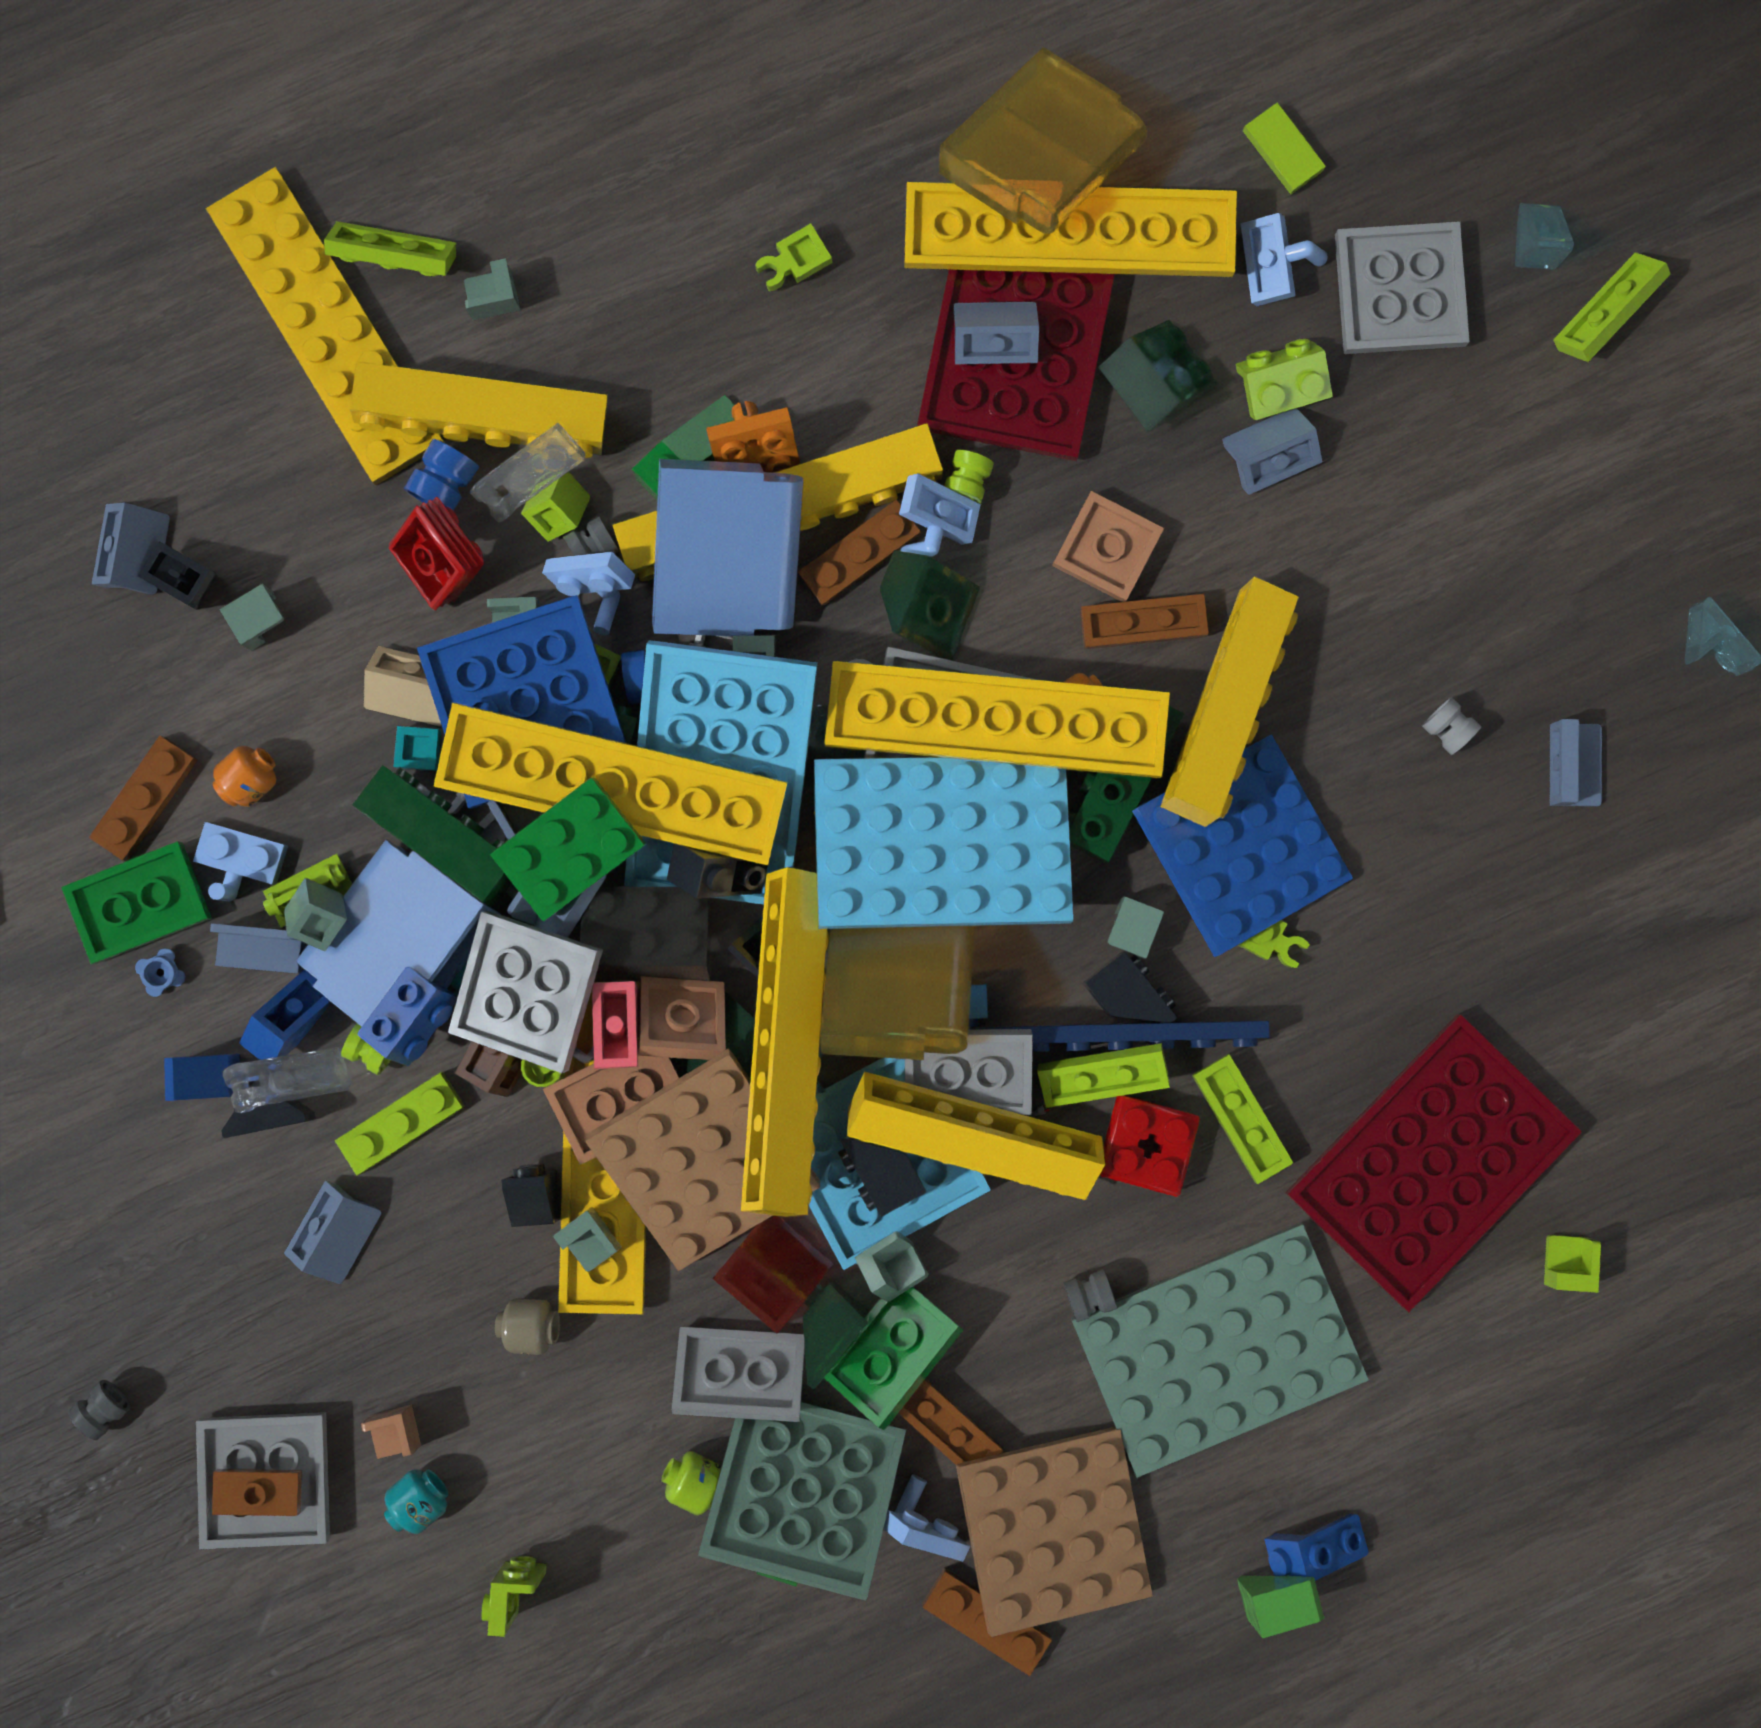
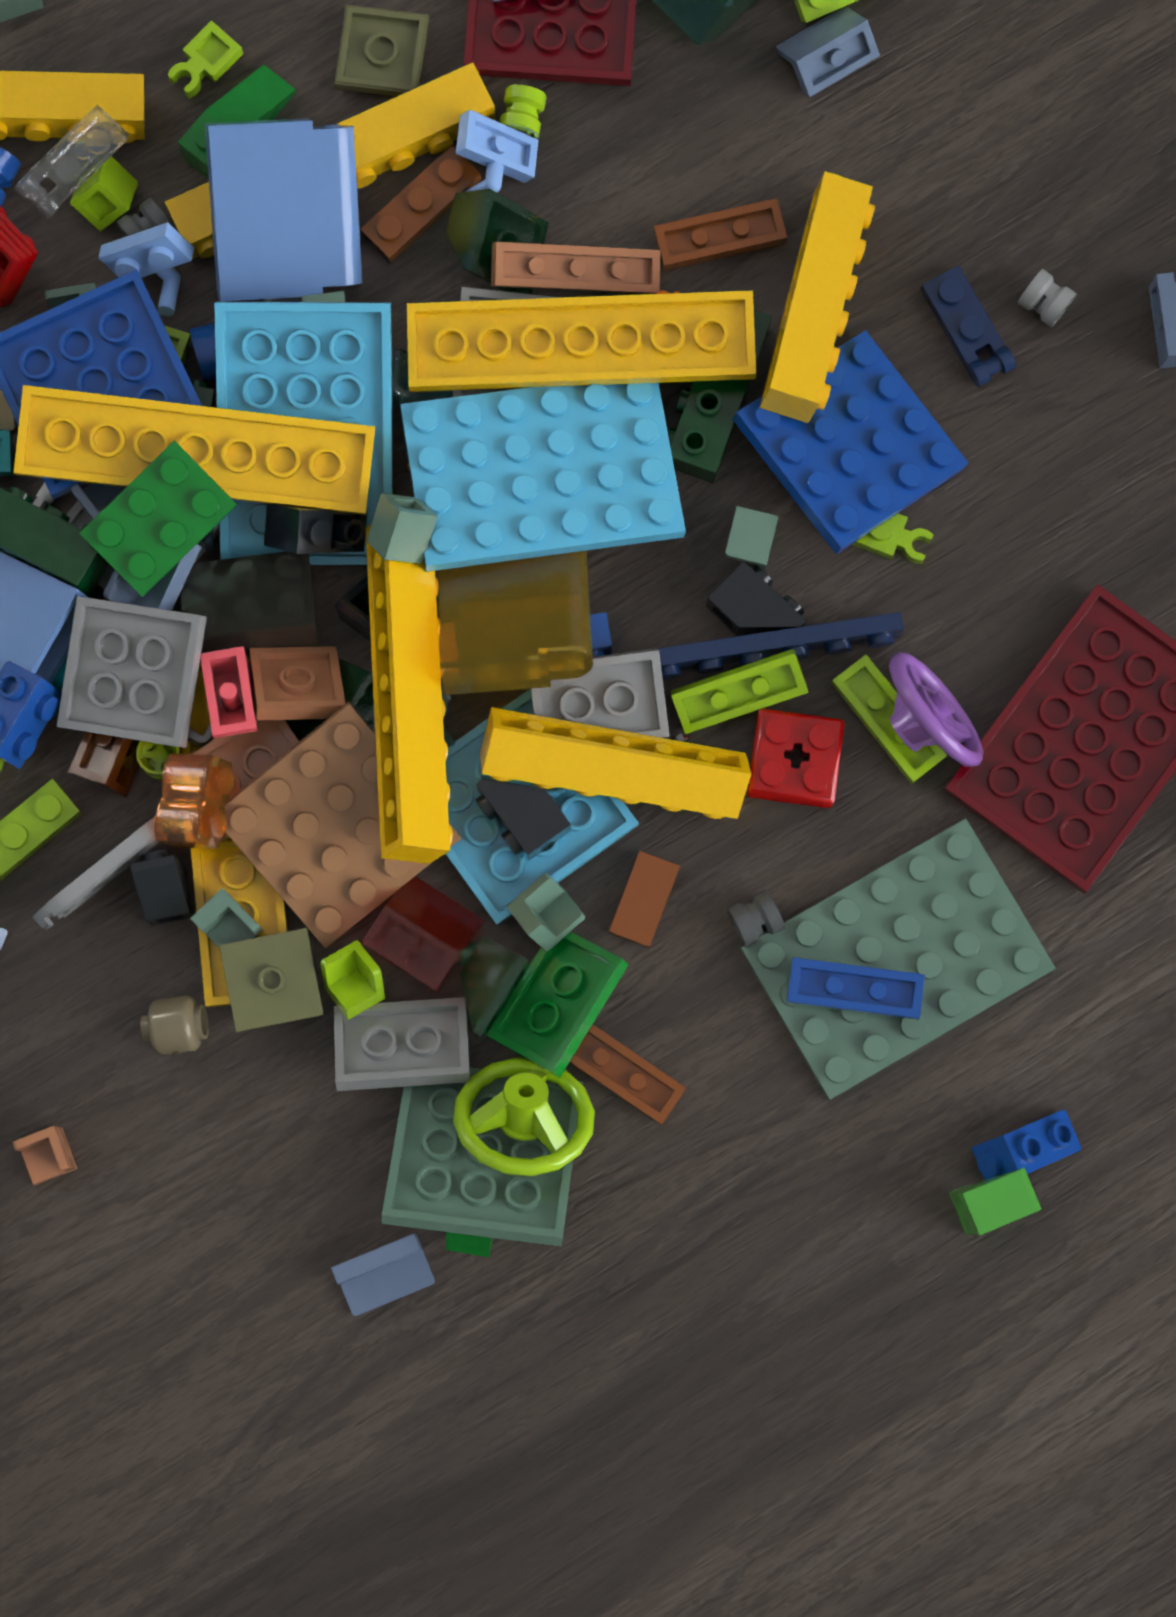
camera: 10 degrees left, 5 degrees down
teal head [384,1469,449,1534] -> none
lime bracket [482,1556,546,1637] -> none
lime head [661,1451,722,1516] -> none
orange plate [706,401,800,473] -> none
light blue plate [883,1474,970,1562] -> none
dark orange plate [922,1567,1052,1676] -> none
medium nougat plate [956,1427,1153,1637] -> none
nougat plate [1052,491,1164,602] -> none
none -> light grey tile [32,807,181,930]
none -> clear orange brick [154,754,234,849]
none -> lime plate [168,20,244,99]
none -> olive plate [219,928,324,1032]
none -> lime panel [320,940,385,1020]
none -> sand blue panel [331,1233,435,1316]
none -> olive plate [334,5,429,97]
none -> sand green panel [367,493,438,563]
none -> lime piece [453,1057,595,1177]
none -> nougat plate [491,242,661,294]
none -> dark orange tile [609,850,680,948]
none -> blue plate [786,957,925,1020]
none -> medium lavender piece [888,652,984,767]
none -> dark blue plate [920,265,1017,387]

